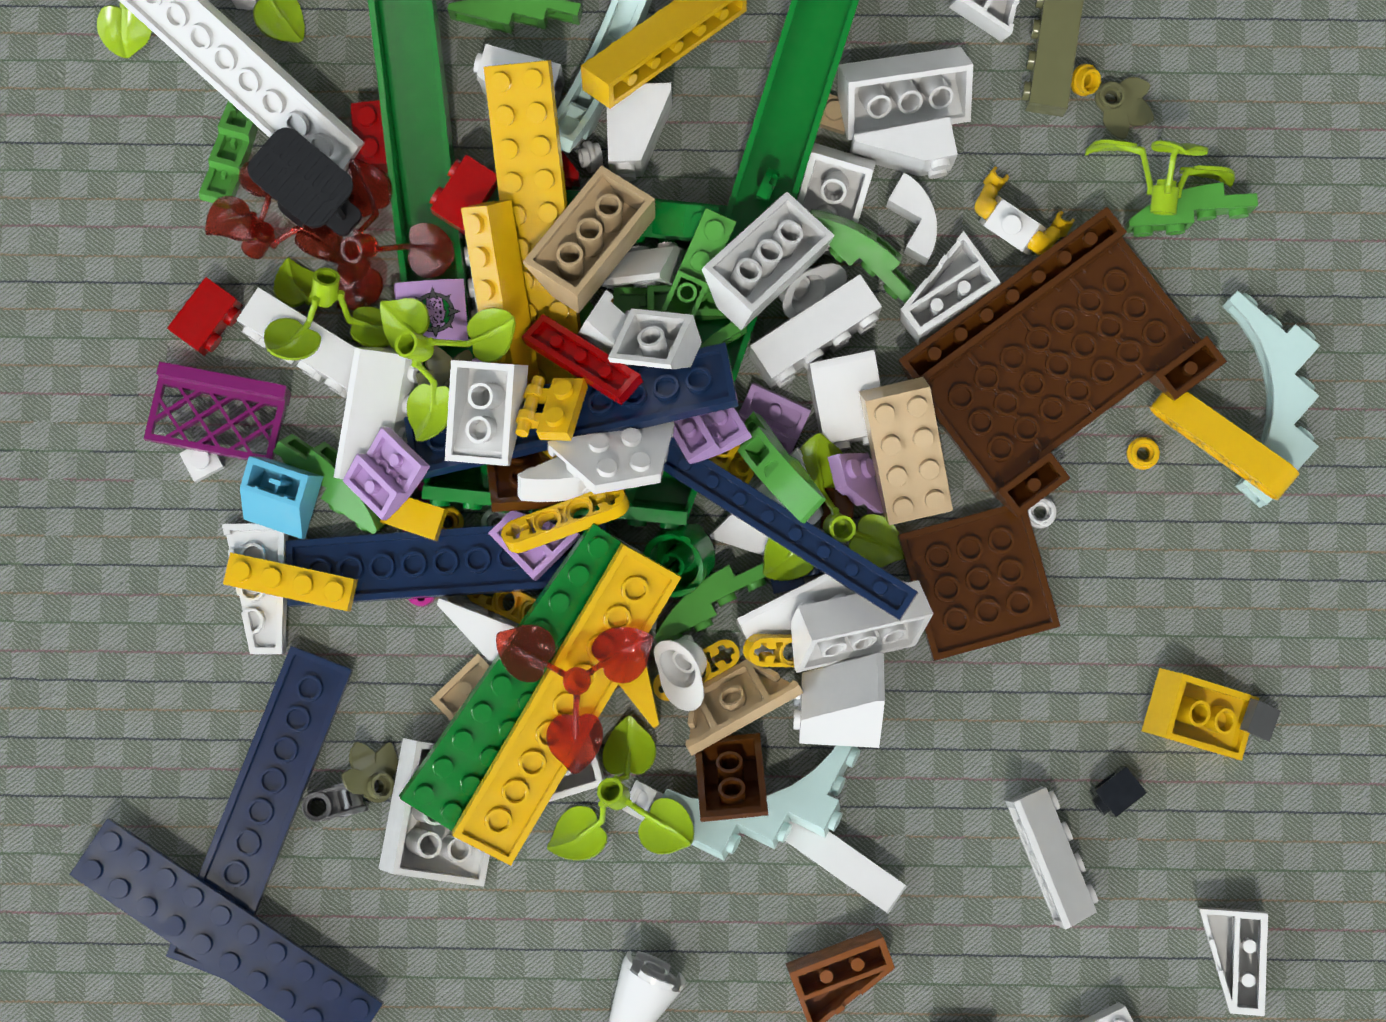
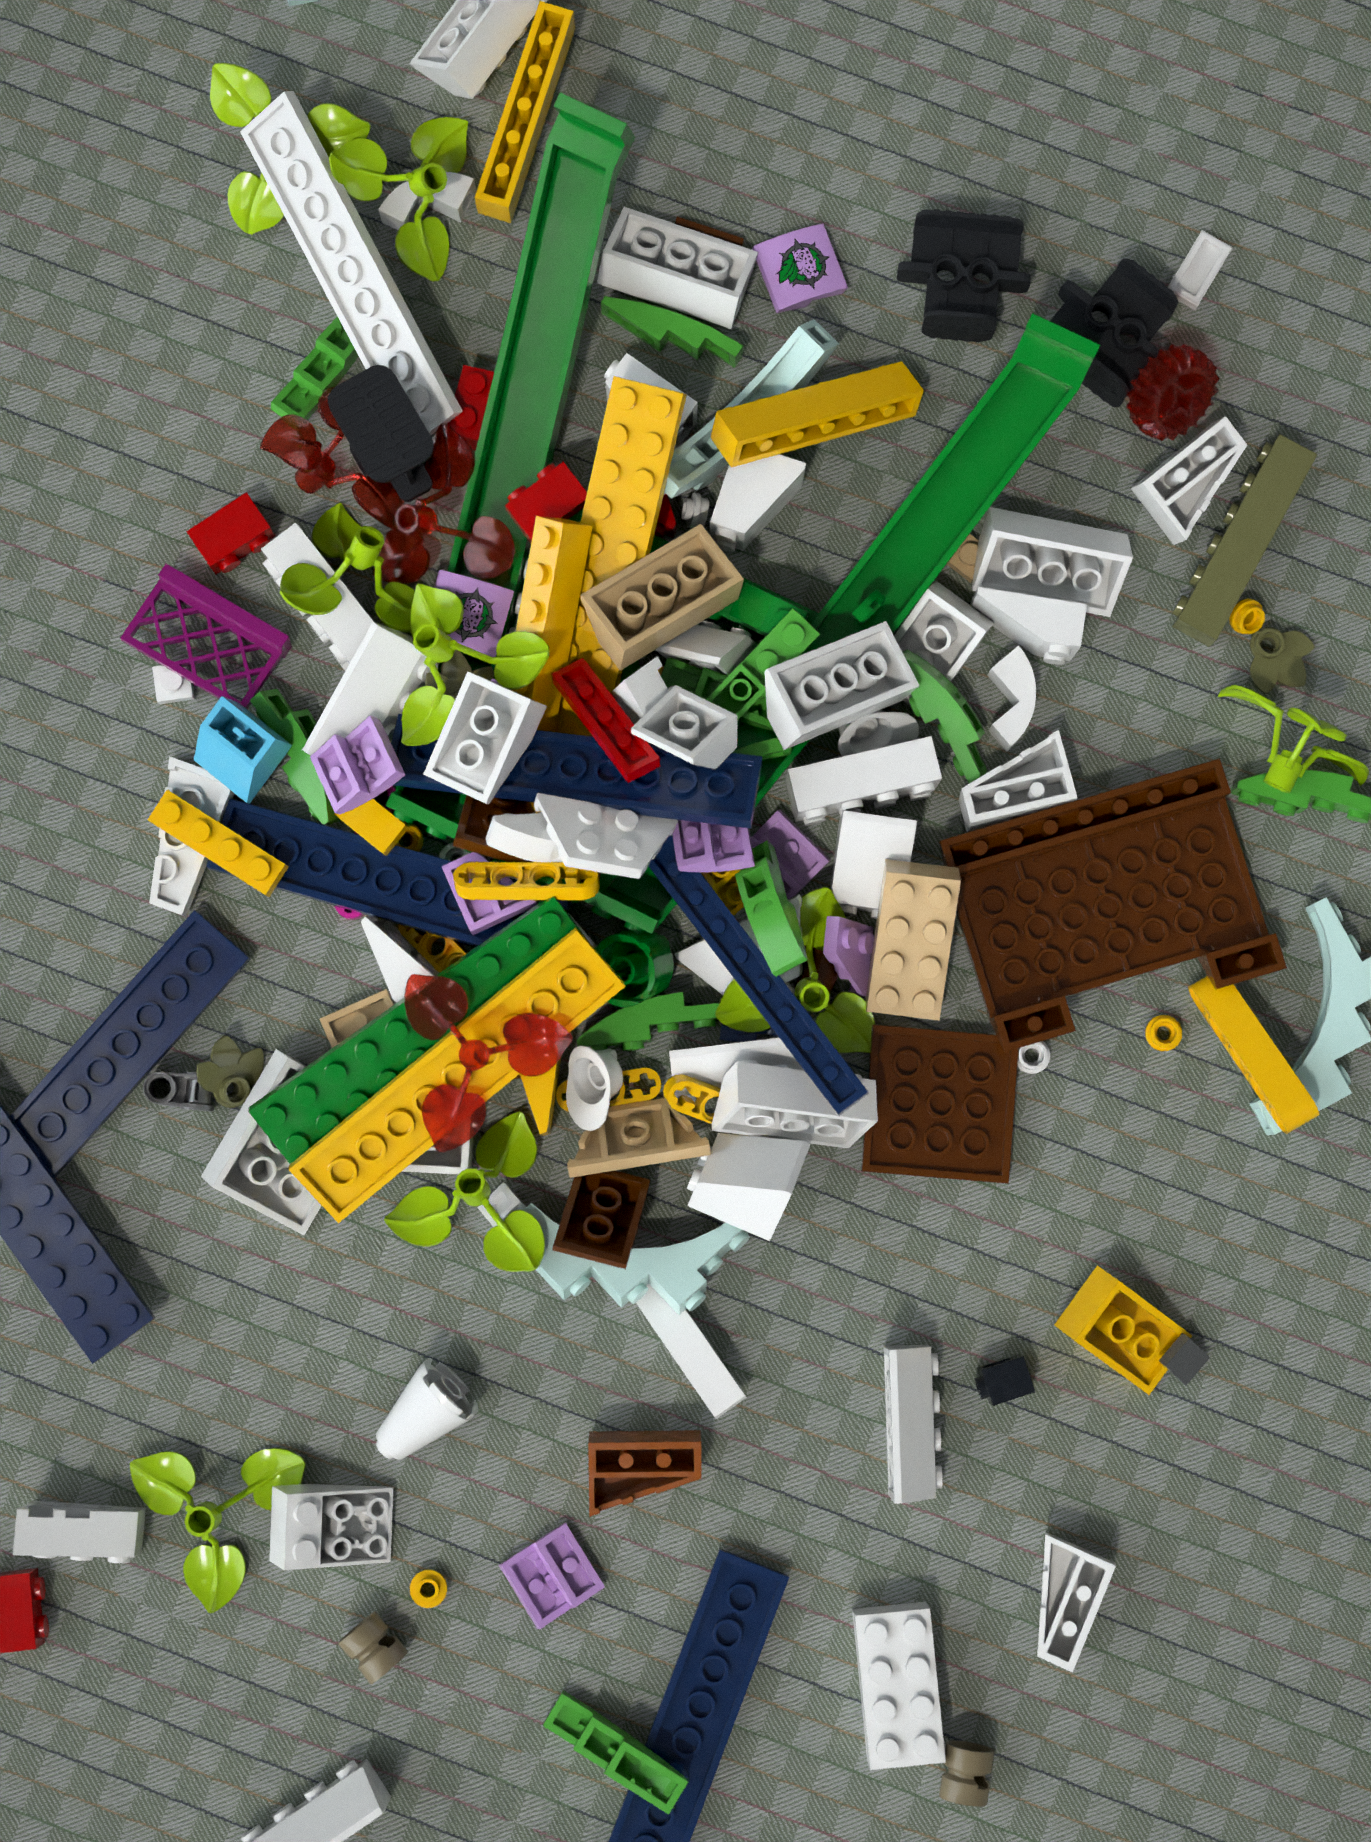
camera: 15 degrees right, 0 degrees up
yellow plate [515,375,588,441] -> none
torso [974,167,1075,255] -> none

